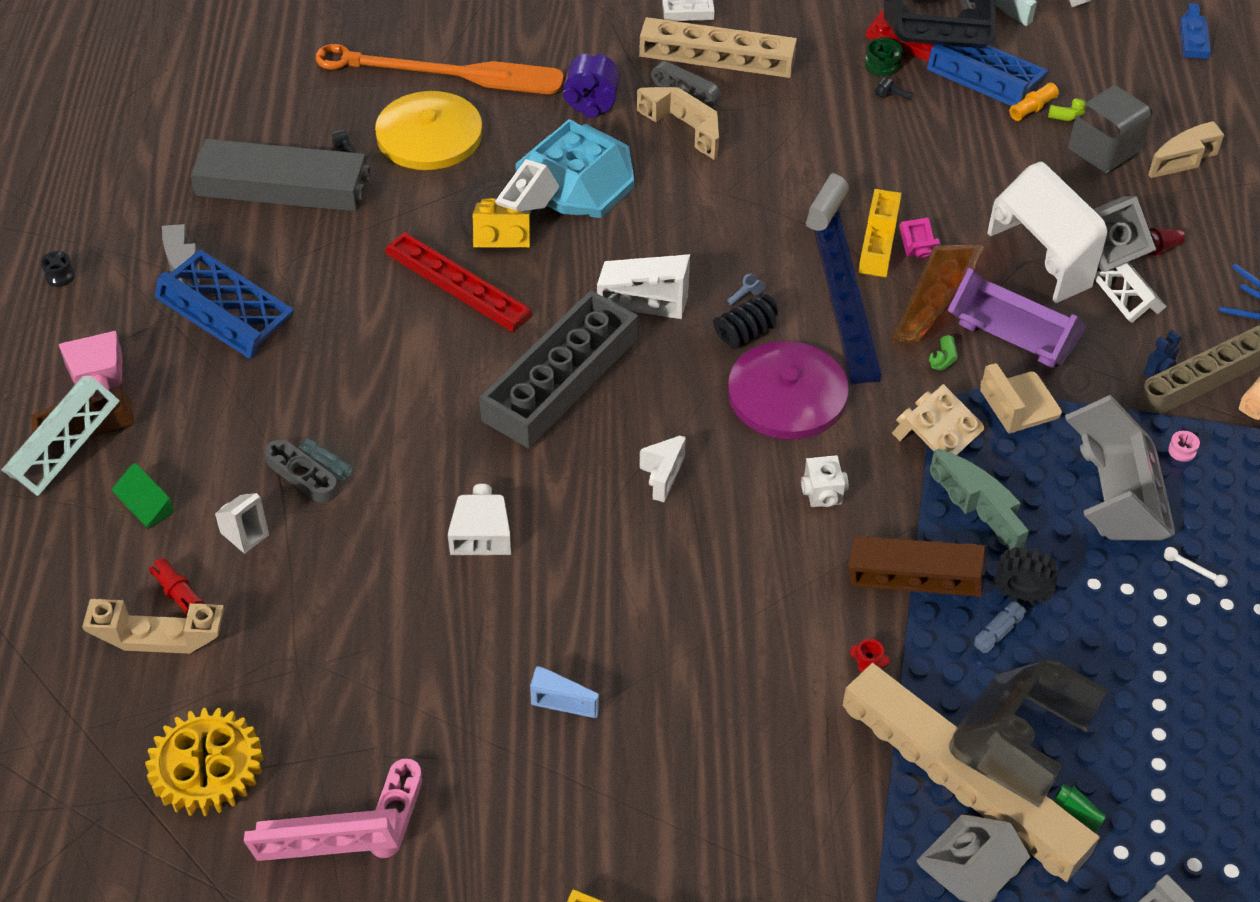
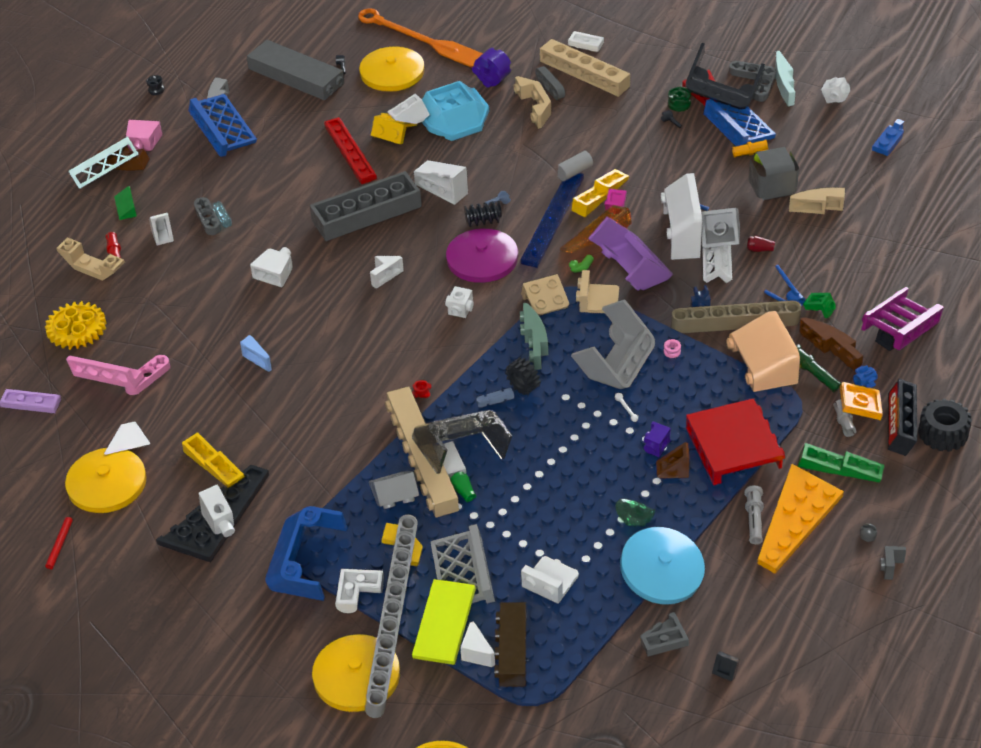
camera: 30 degrees right, 5 degrees down
reddish brown brick [848,536,986,597] -> none

